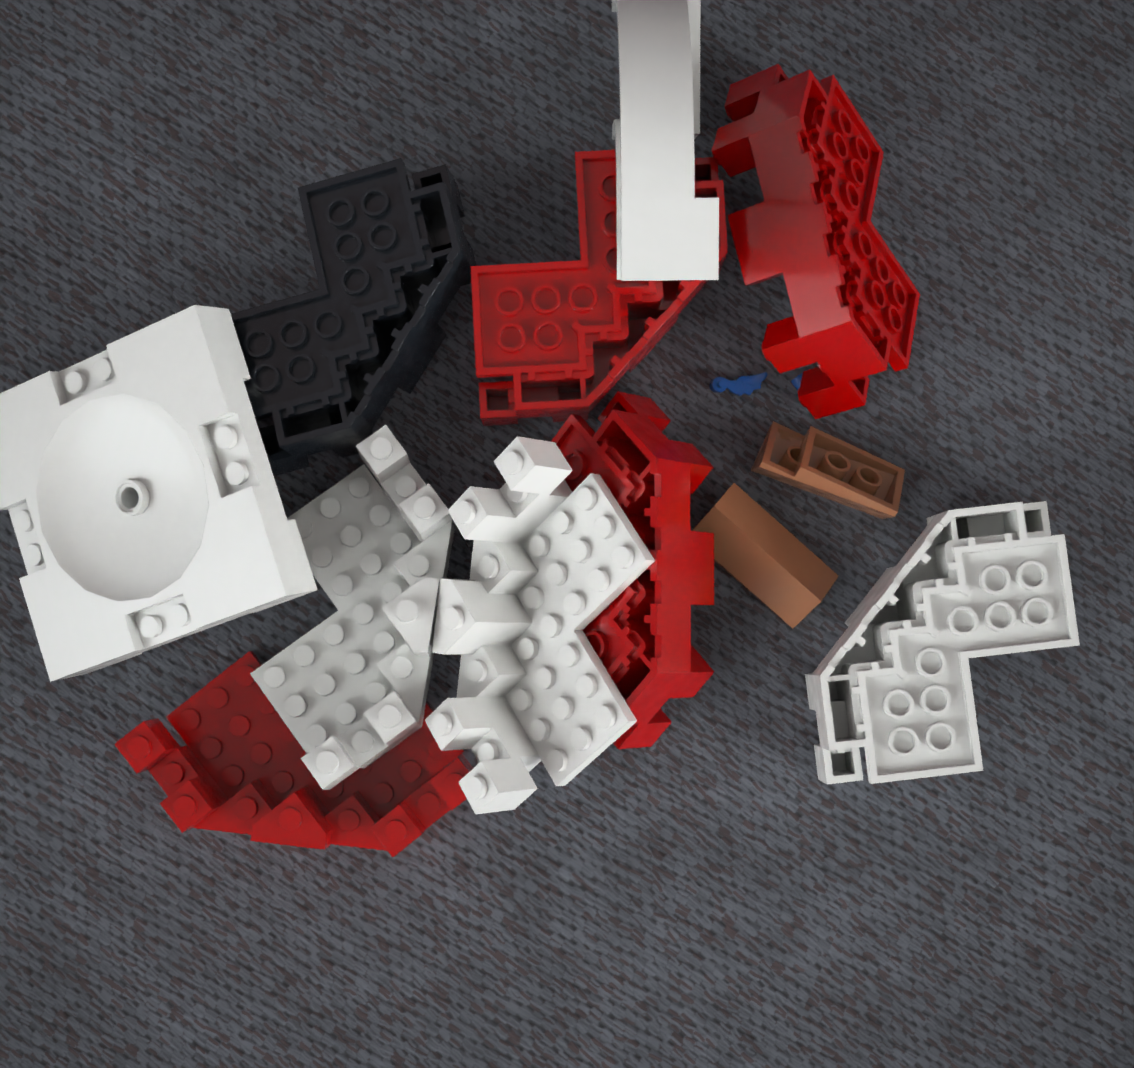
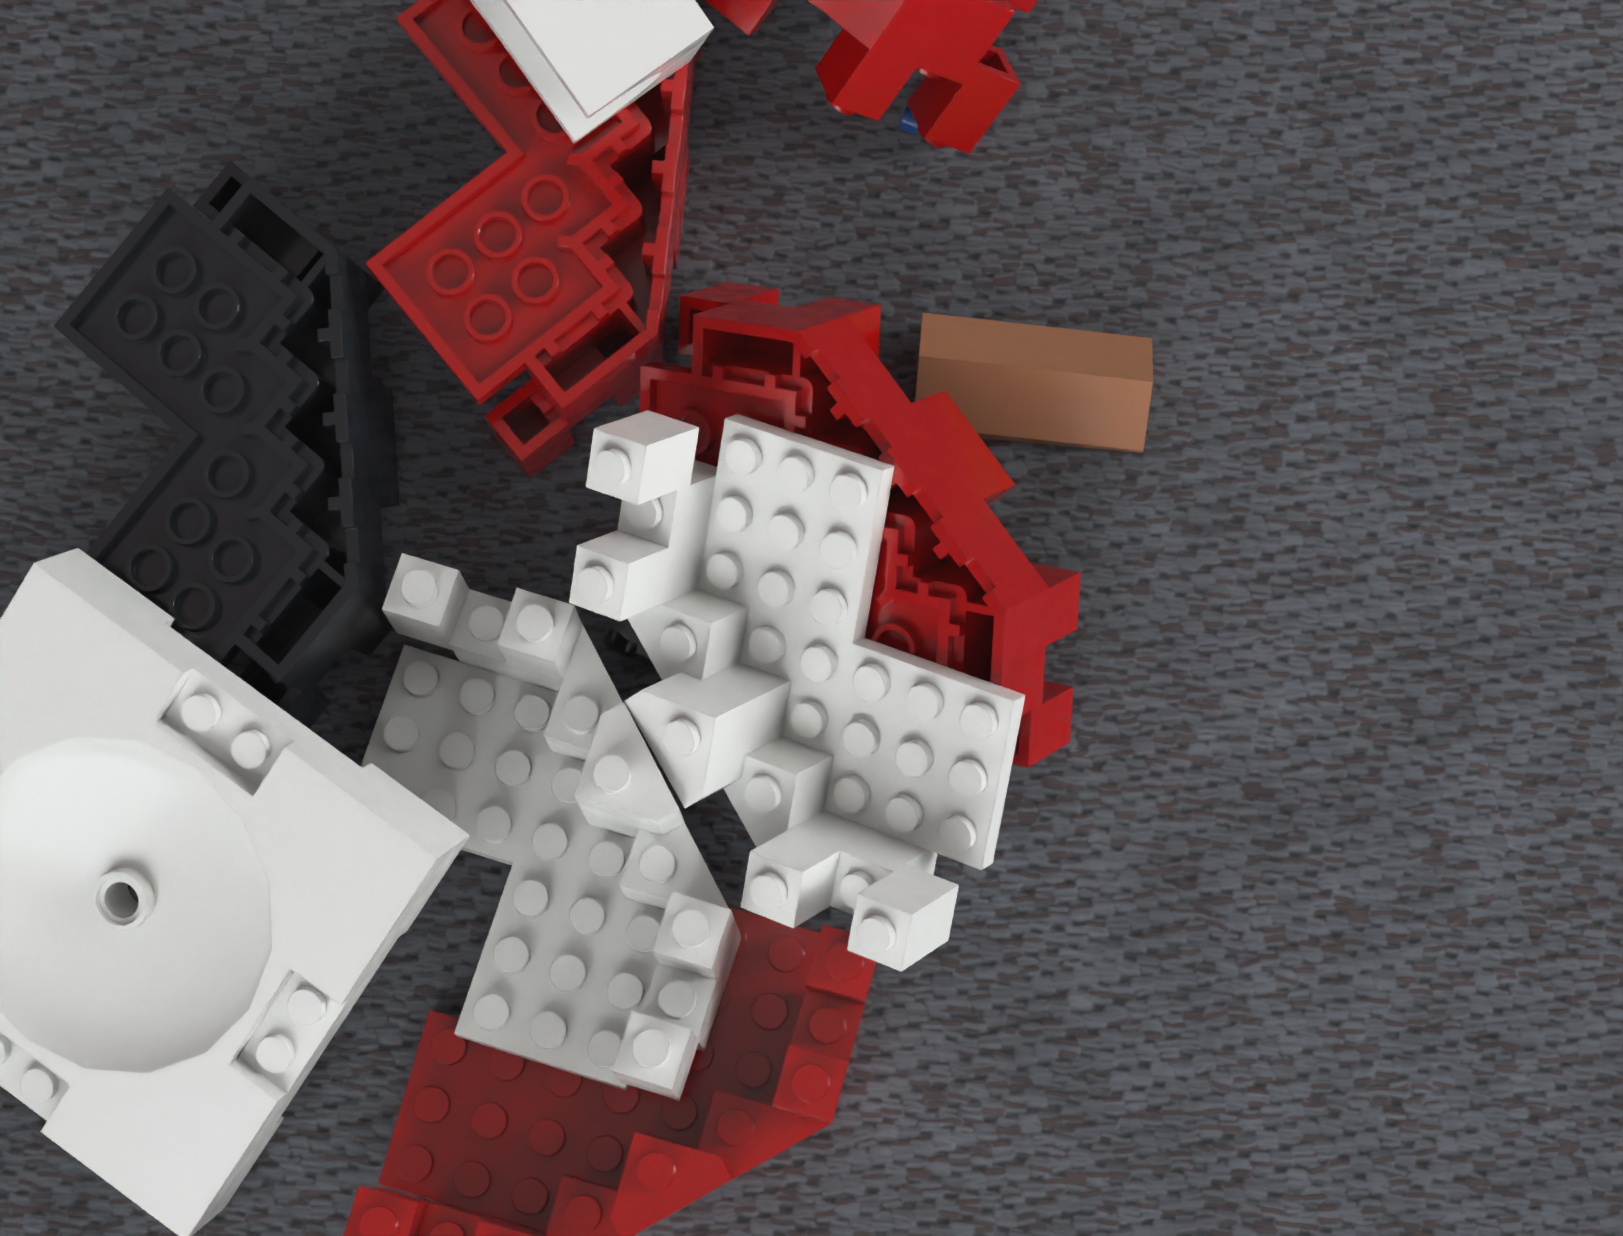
camera: 35 degrees left, 5 degrees down
blue piece [709,372,768,396] -> none
nougat slope [751,421,905,519] -> none
white brick [805,501,1080,784] -> none

